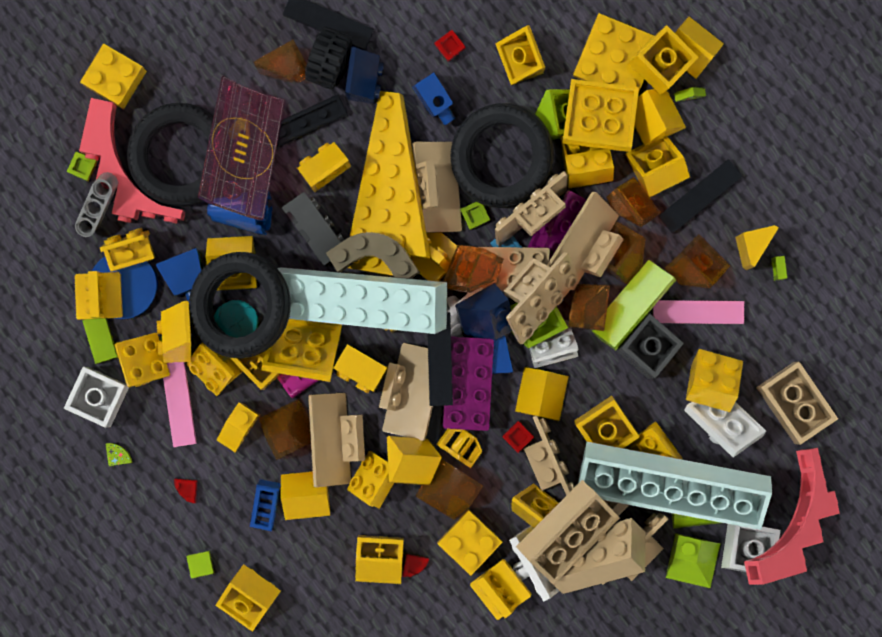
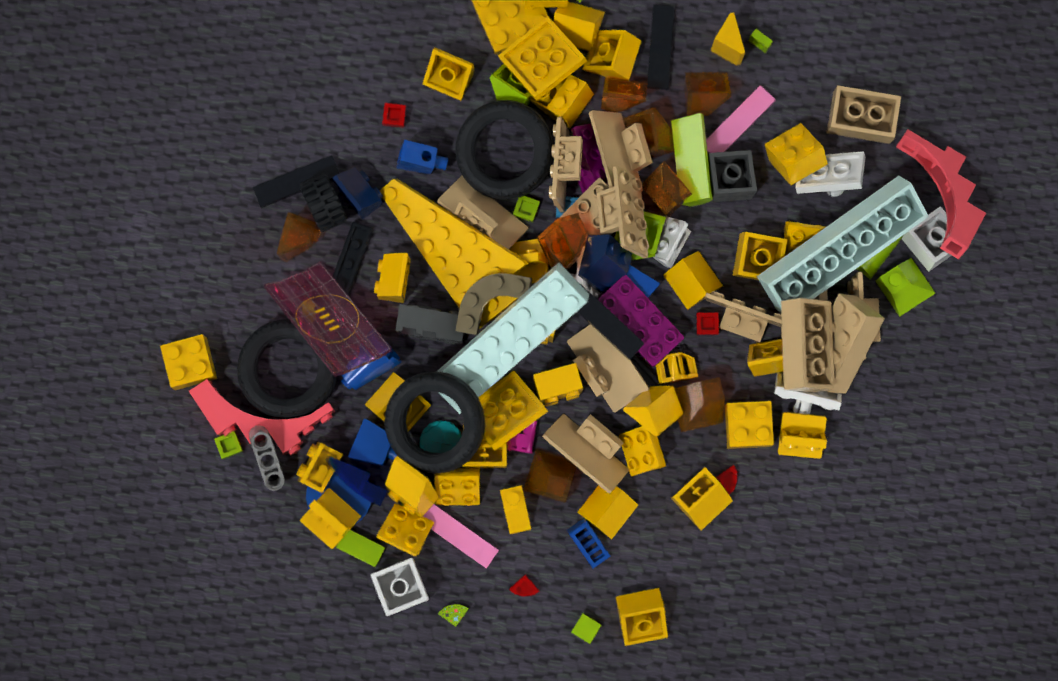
camera: 45 degrees left, 5 degrees down
none -> clear blue slope [325,456,387,507]

